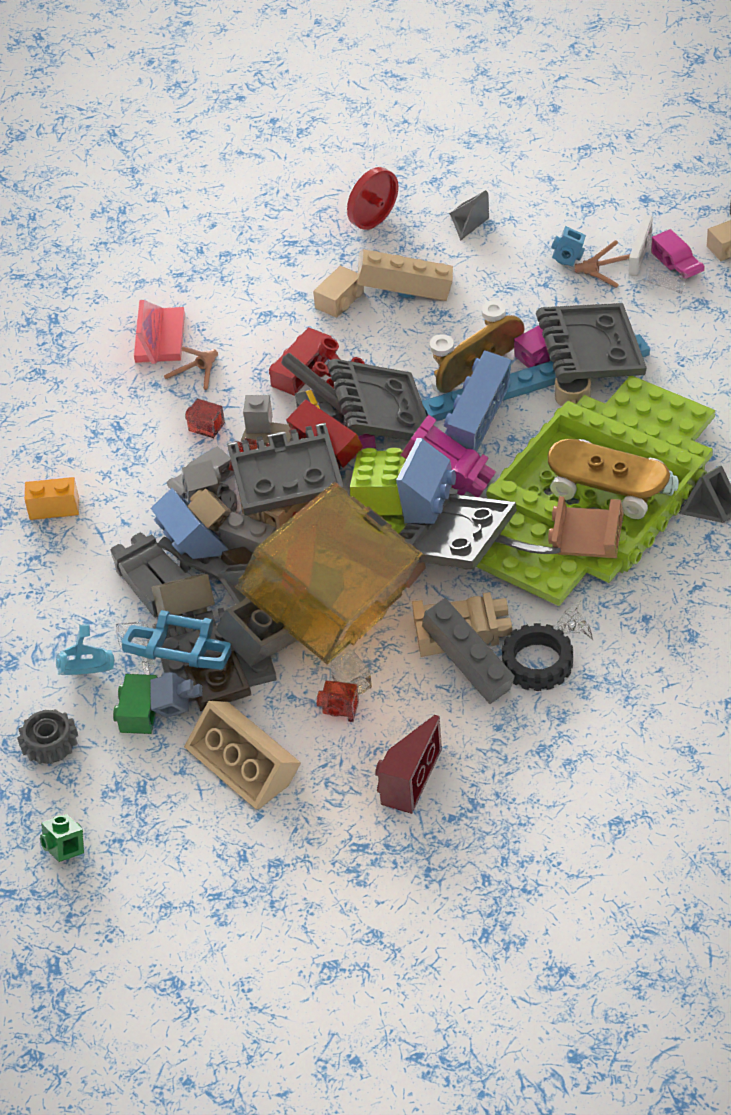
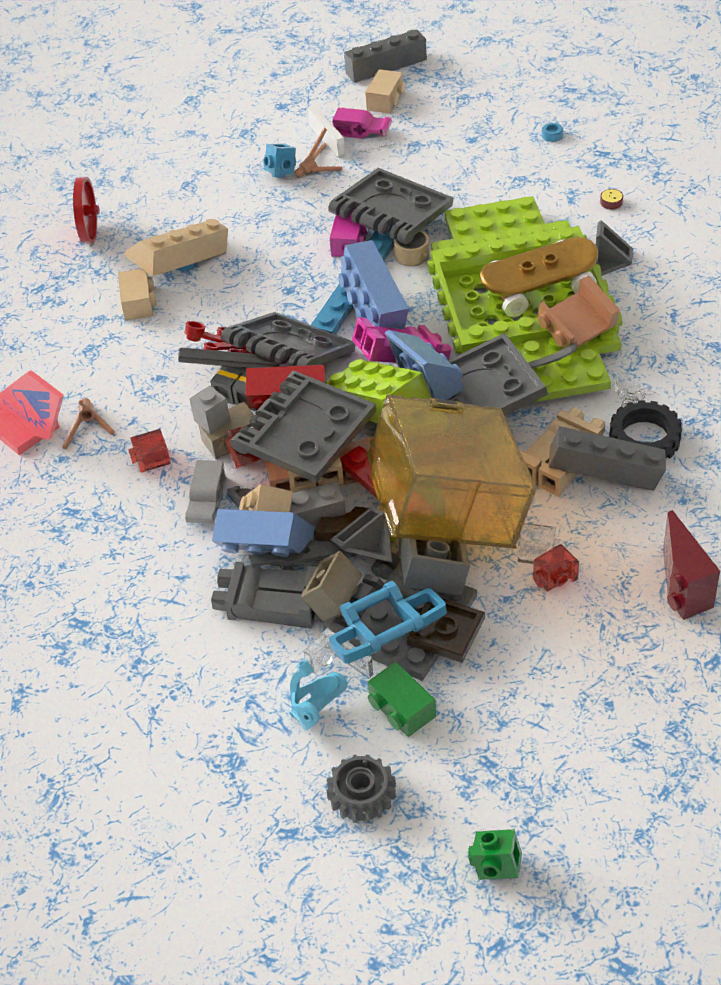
camera: 45 degrees left, 0 degrees up
light orange brick [24,477,79,520] -> none
sand blue brick [151,672,202,718] -> none
light grey brick [181,460,221,503] -> none
tan slope [184,701,301,809] -> none
red brick [269,327,332,396] -> none
pearl gold piece [430,300,525,393] -> none
dark grey slope [449,190,489,241] -> none

